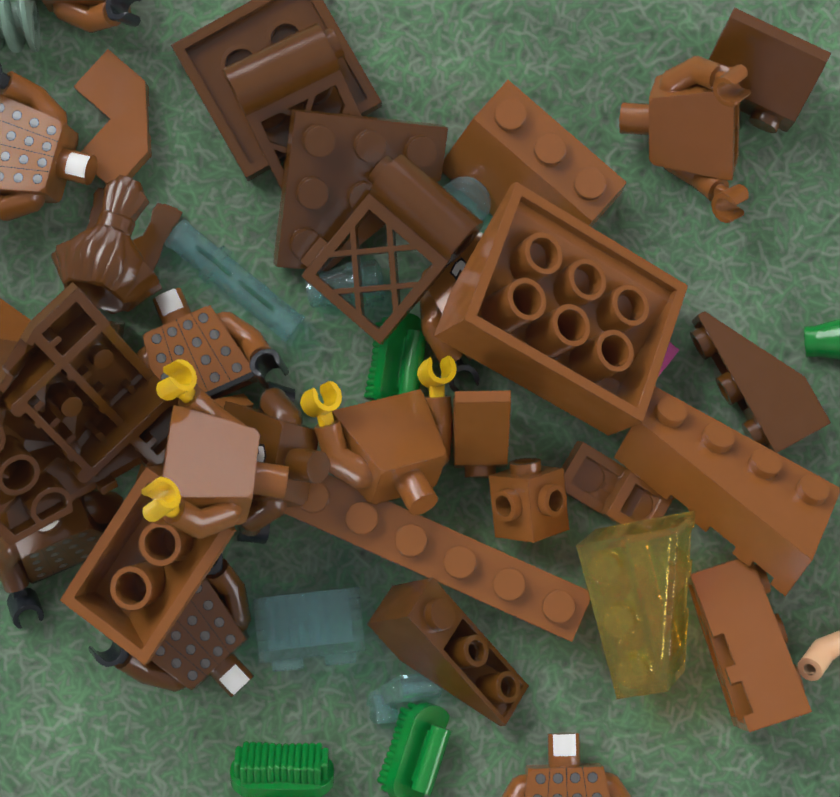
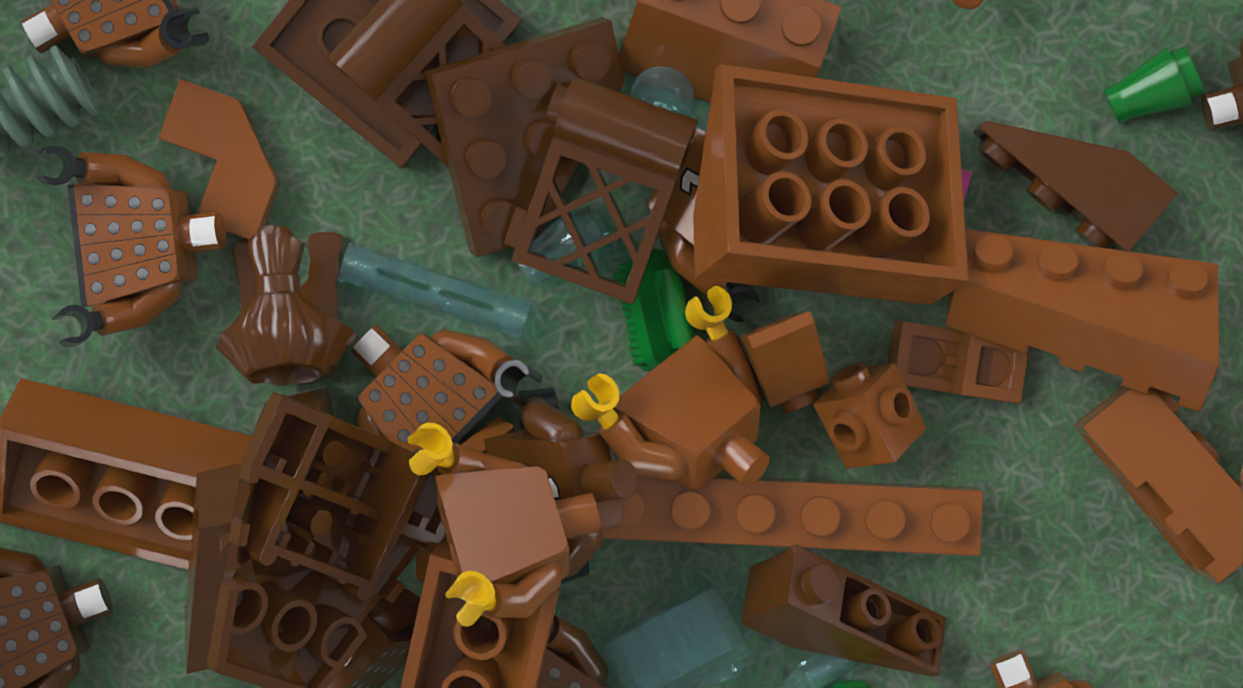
camera: 20 degrees left, 5 degrees up
clear yellow wedge [576,511,695,699] -> none

